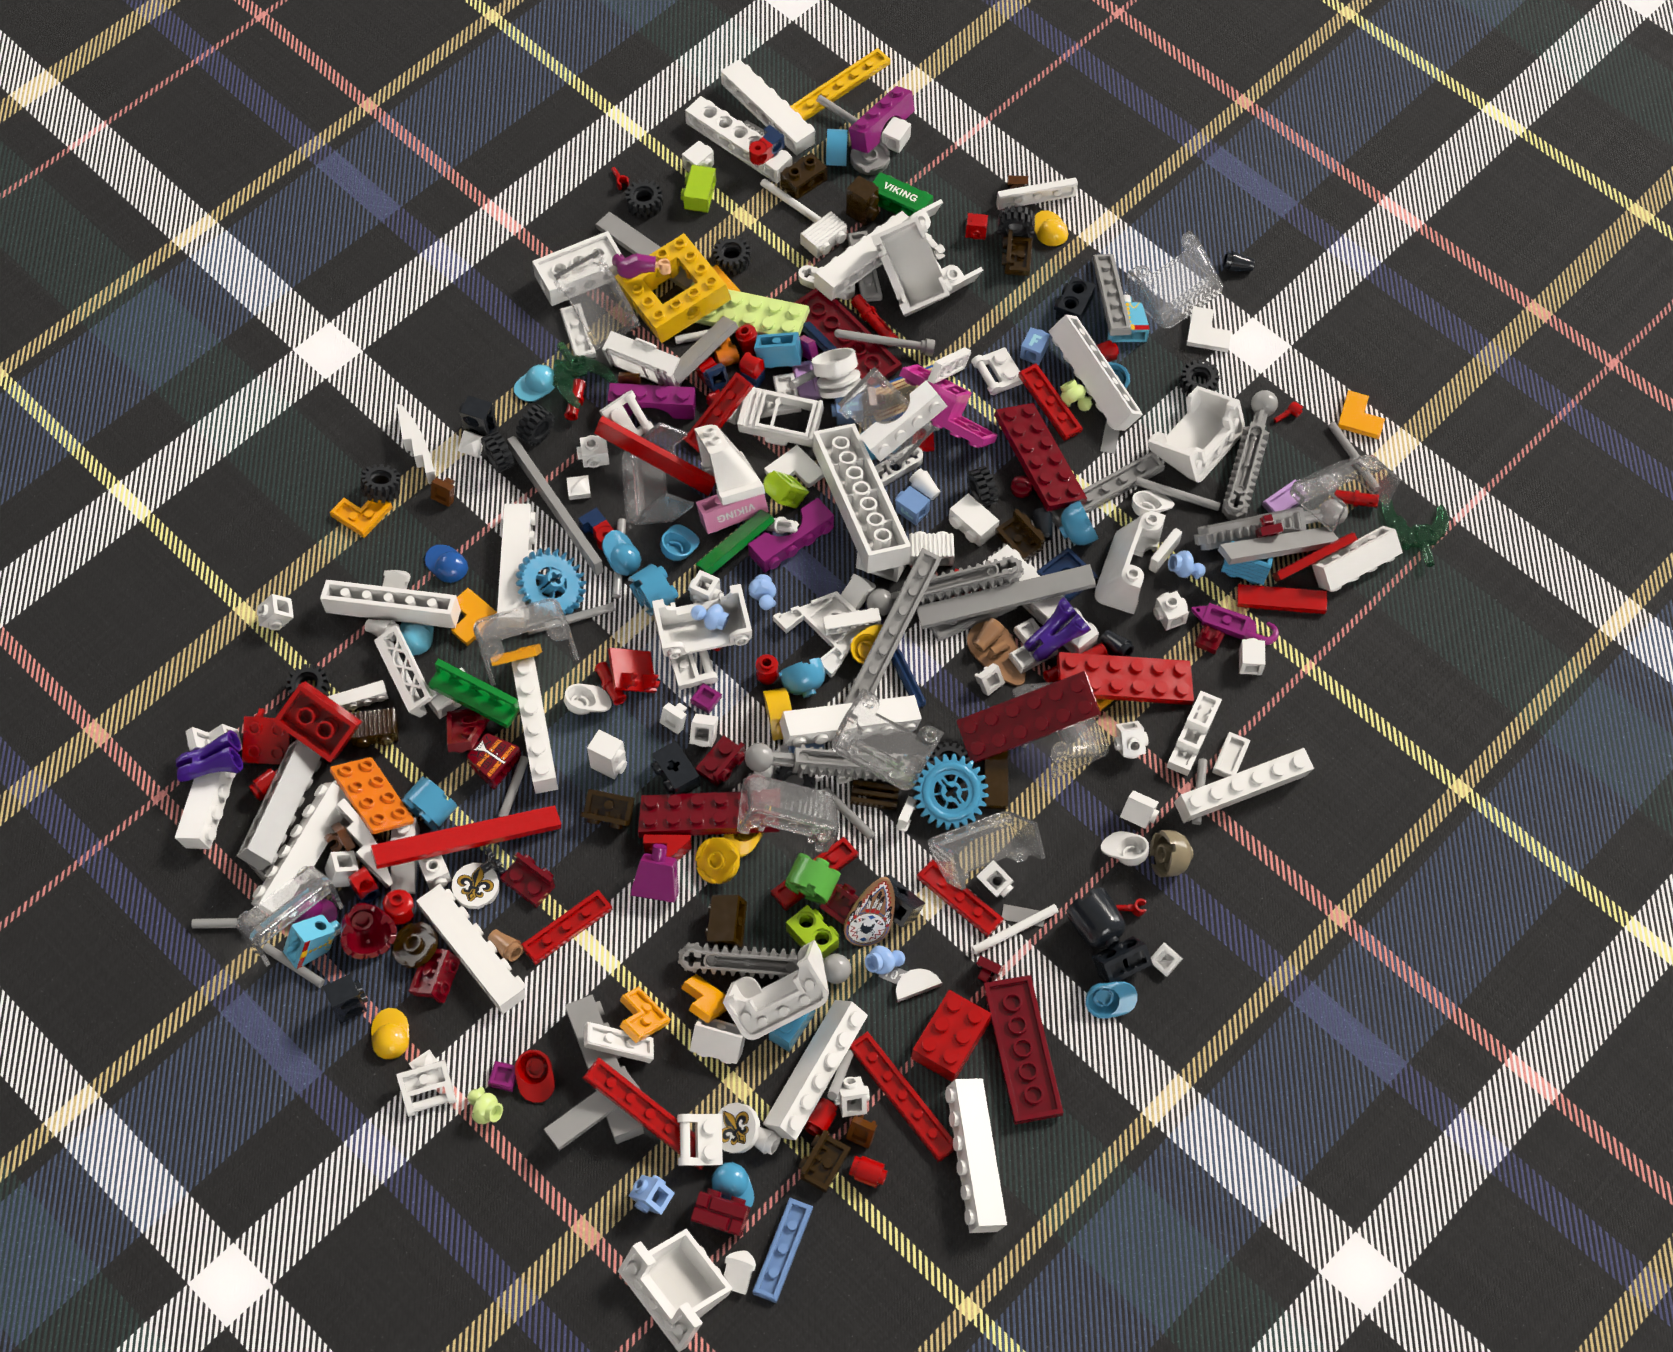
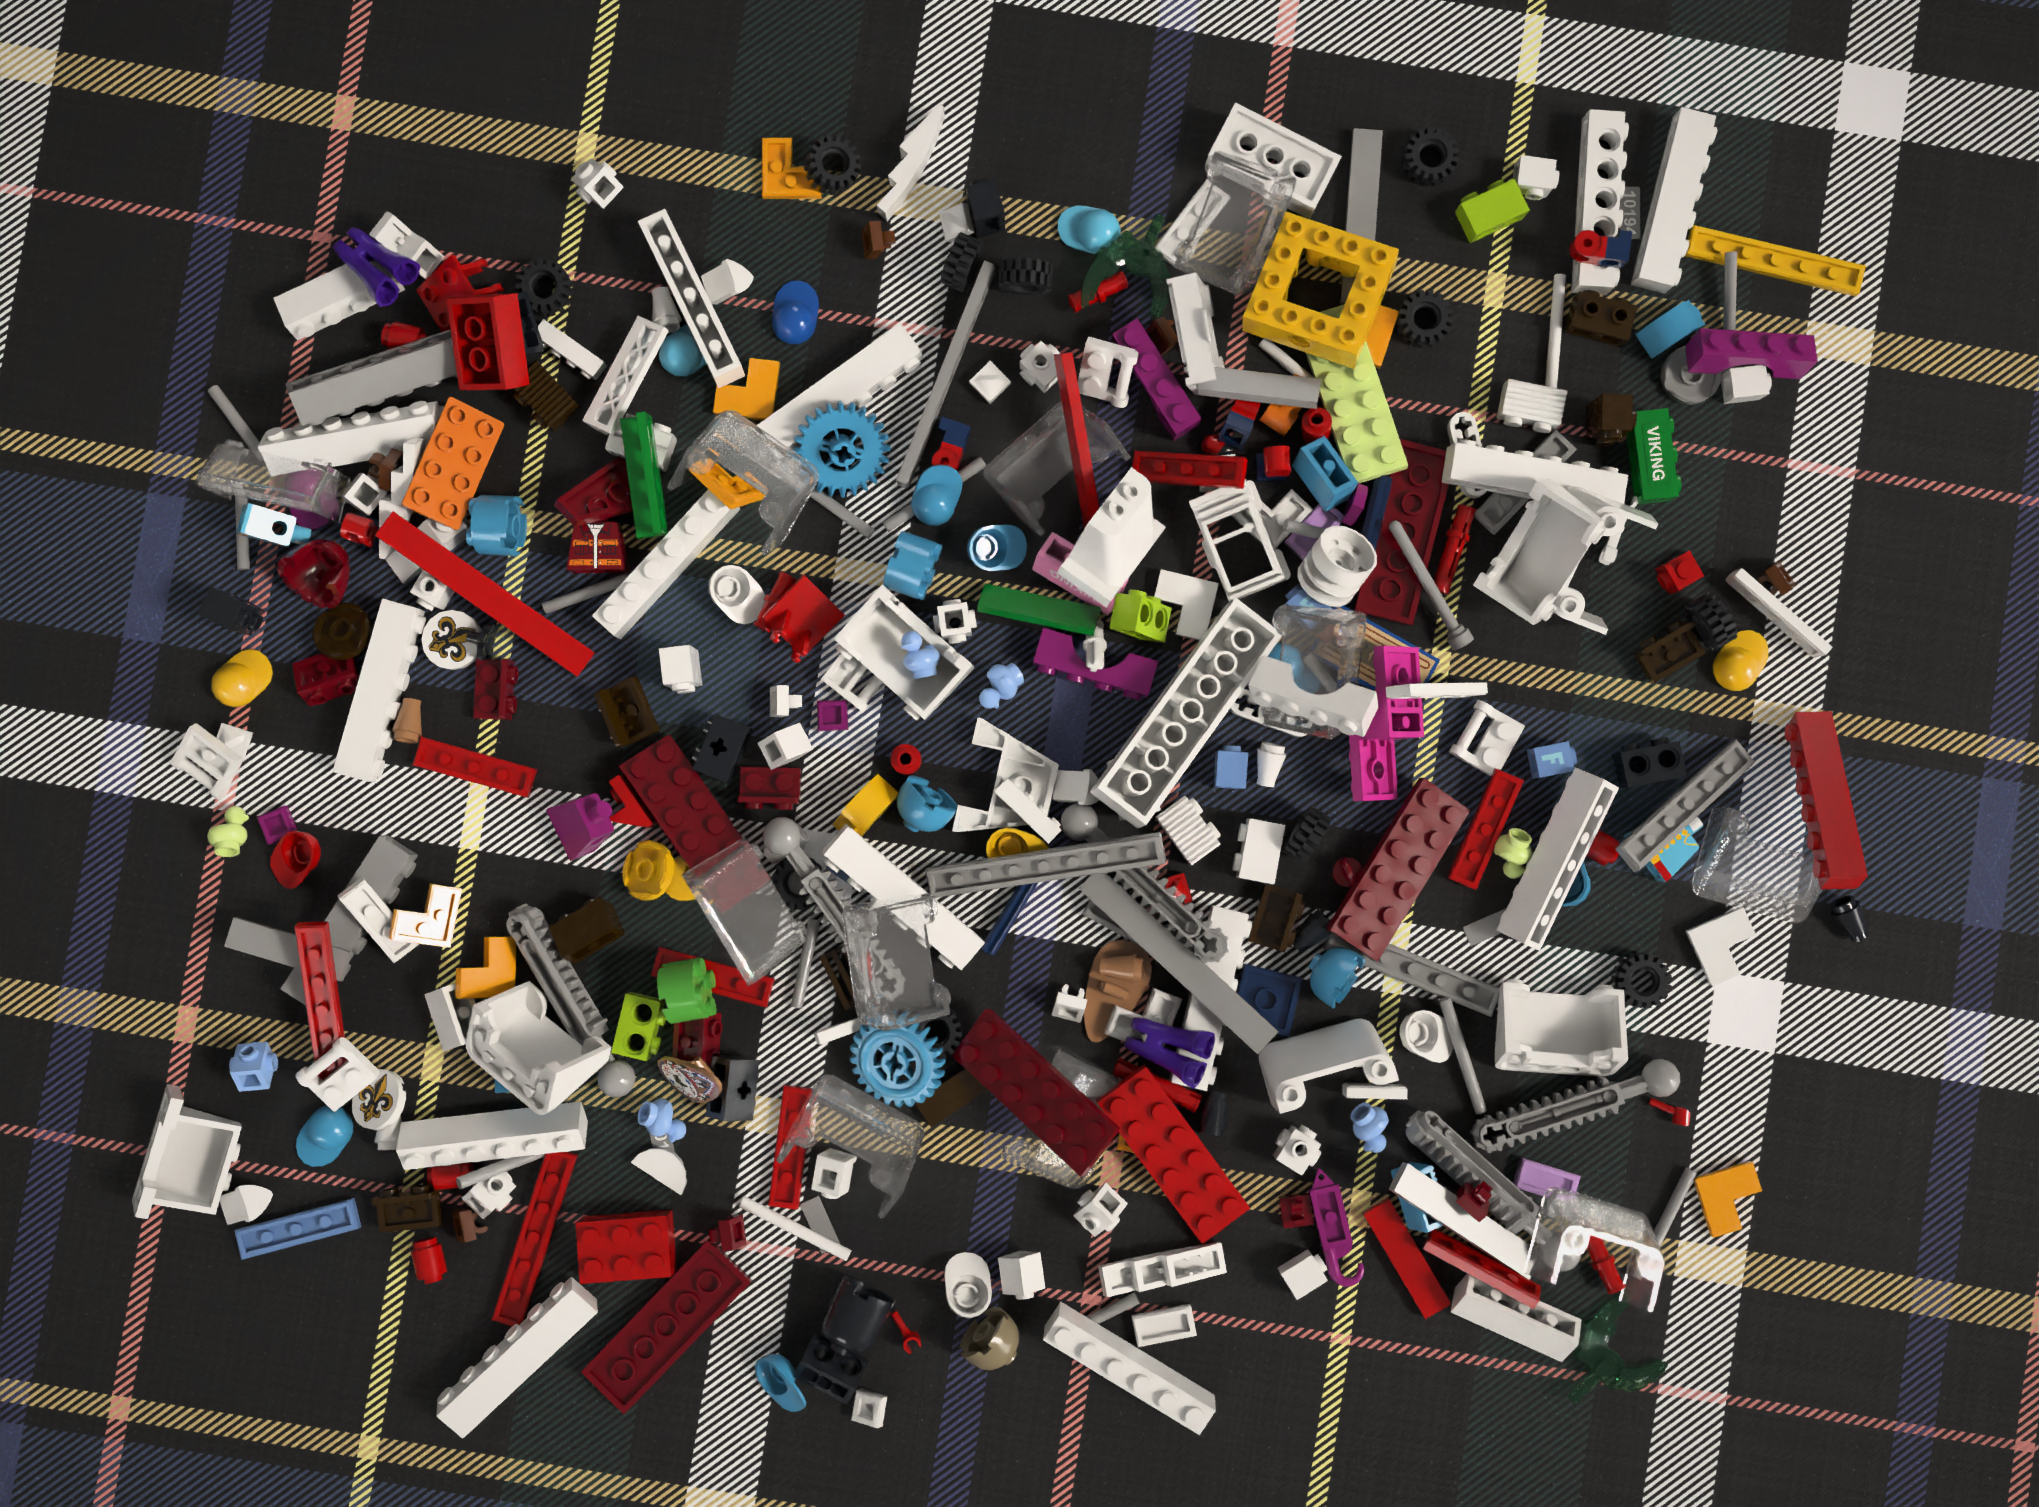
camera: 55 degrees right, 25 degrees up
red head [382,889,415,925] -> none
red hand [611,167,629,190] -> none
magenta arm [612,253,671,279] -> none
dark red brick [691,1188,751,1237] -> none
none -> red brick [1785,711,1868,889]

